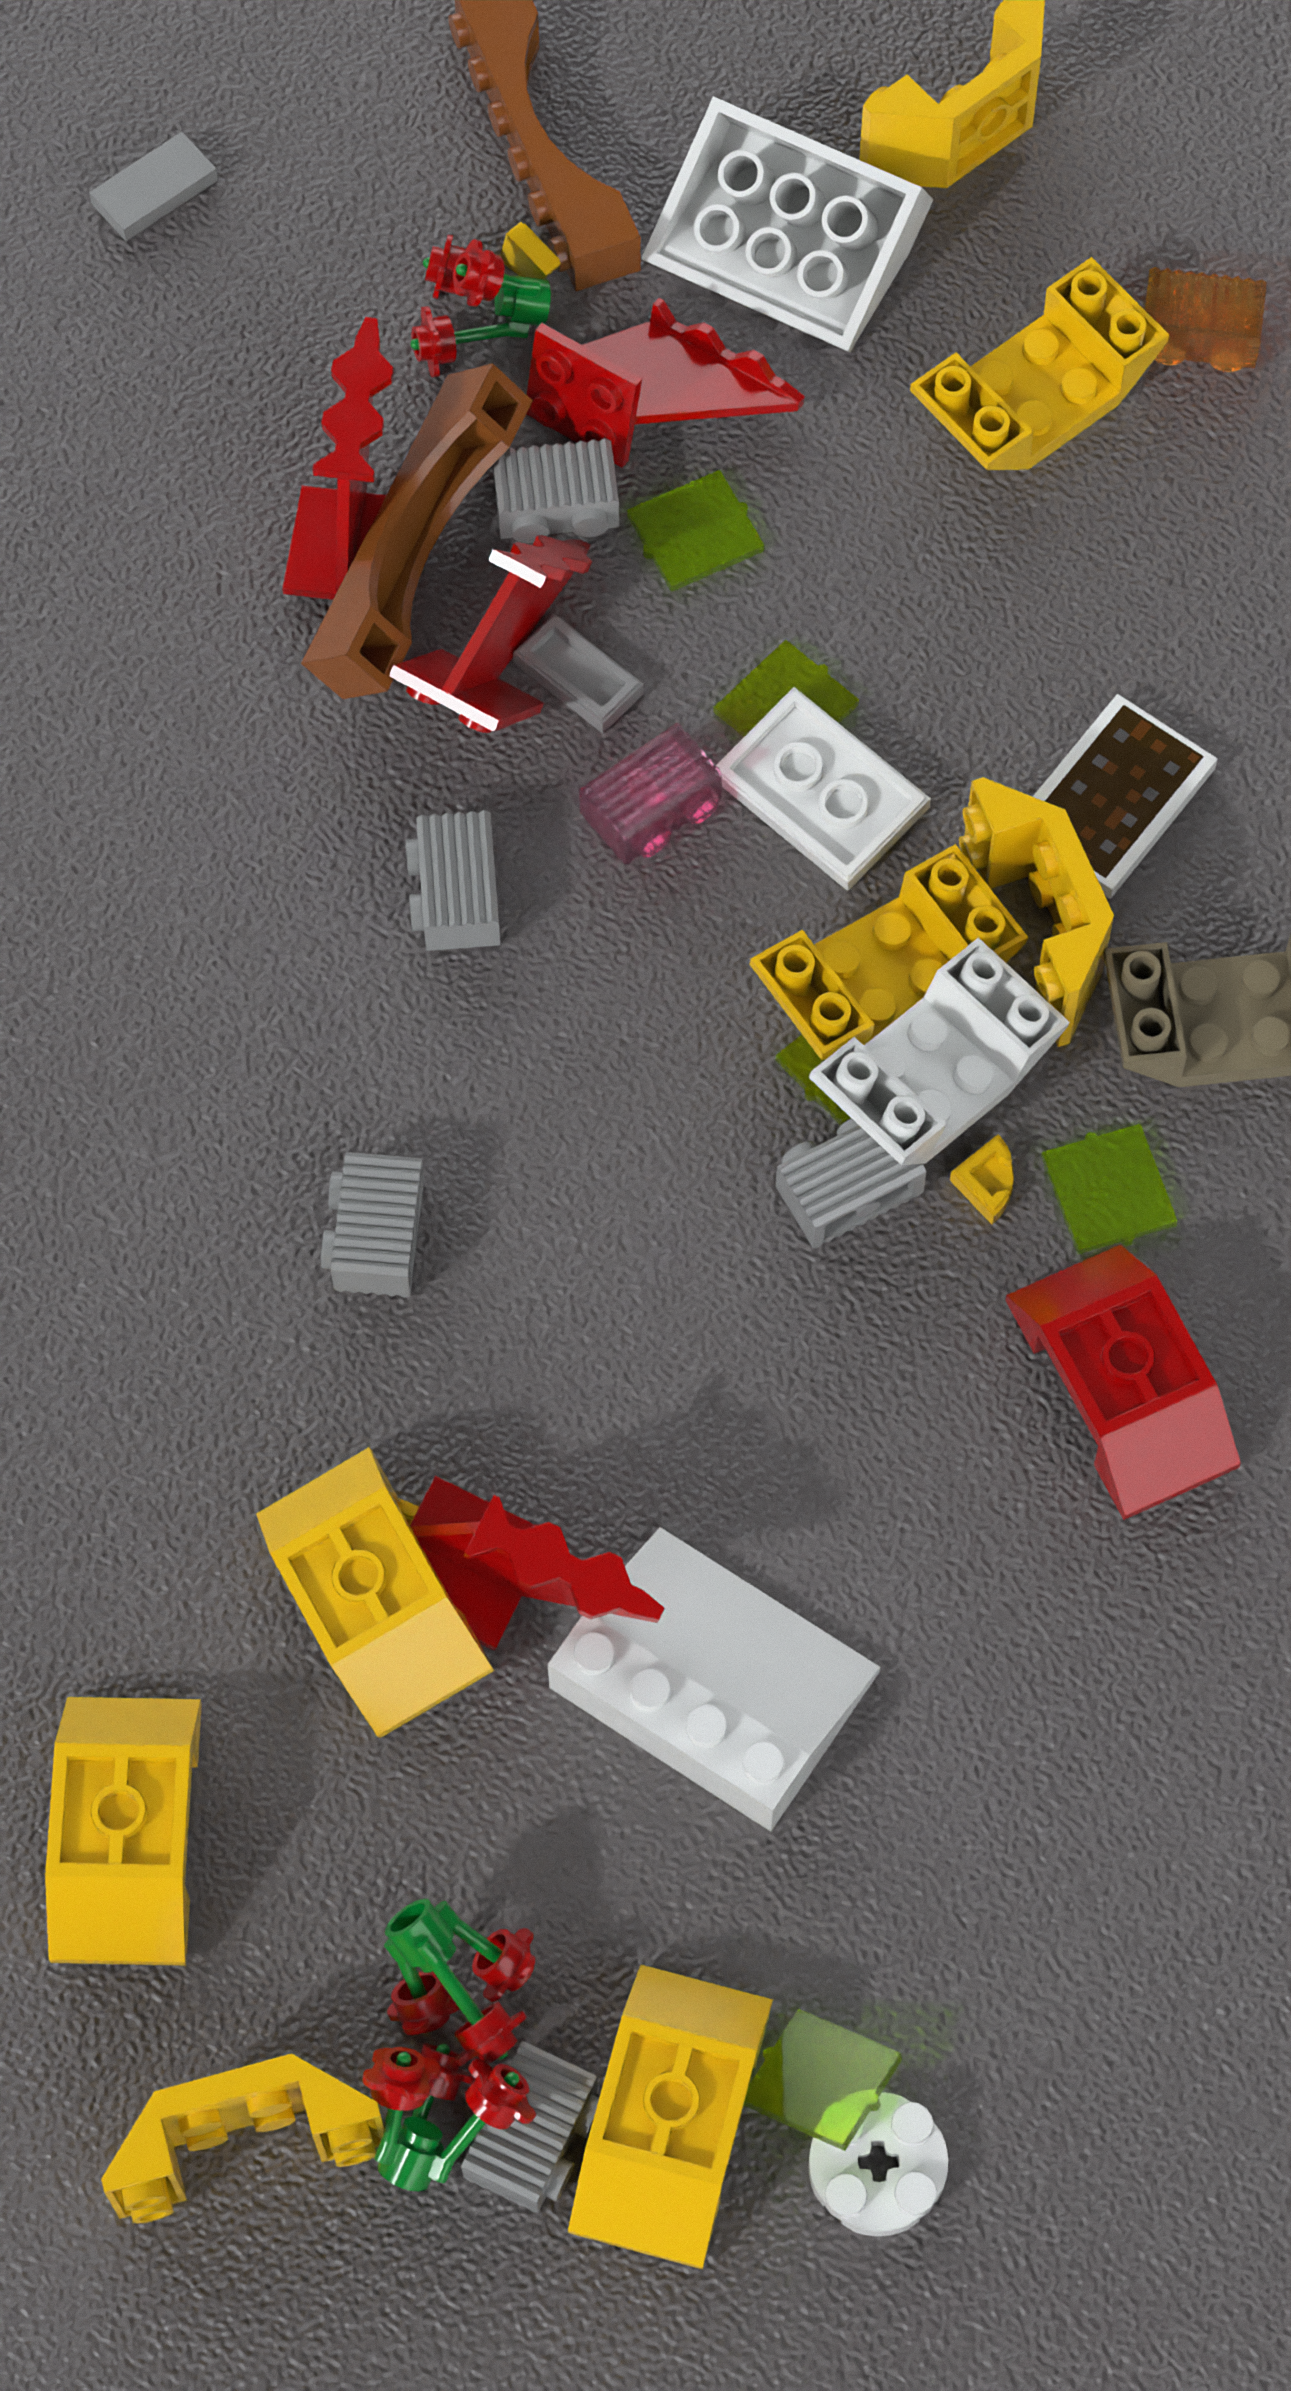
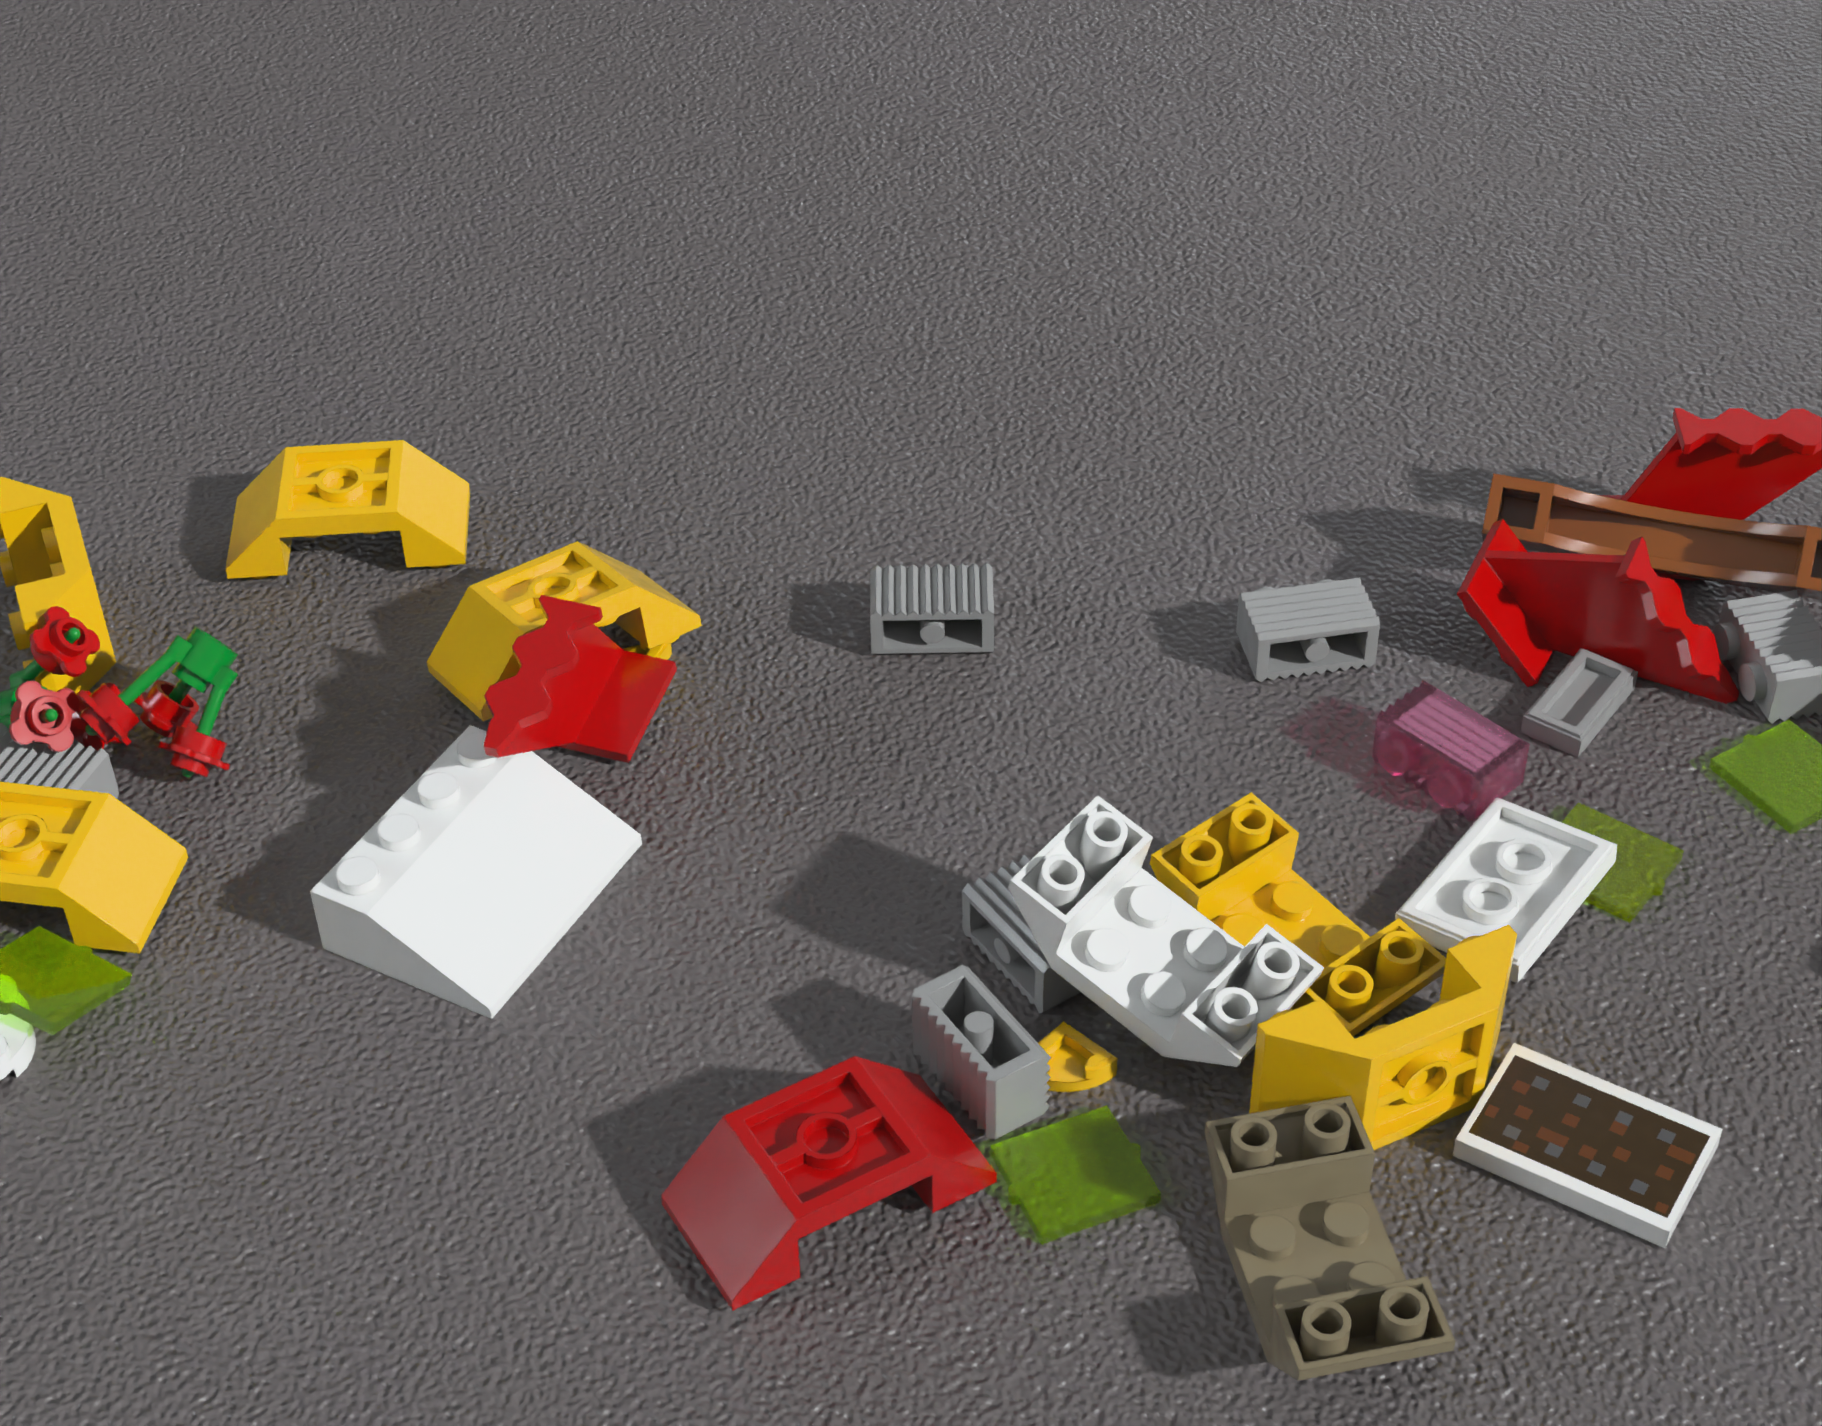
camera: 85 degrees right, 25 degrees down
none -> light grey brick [912,965,1051,1139]

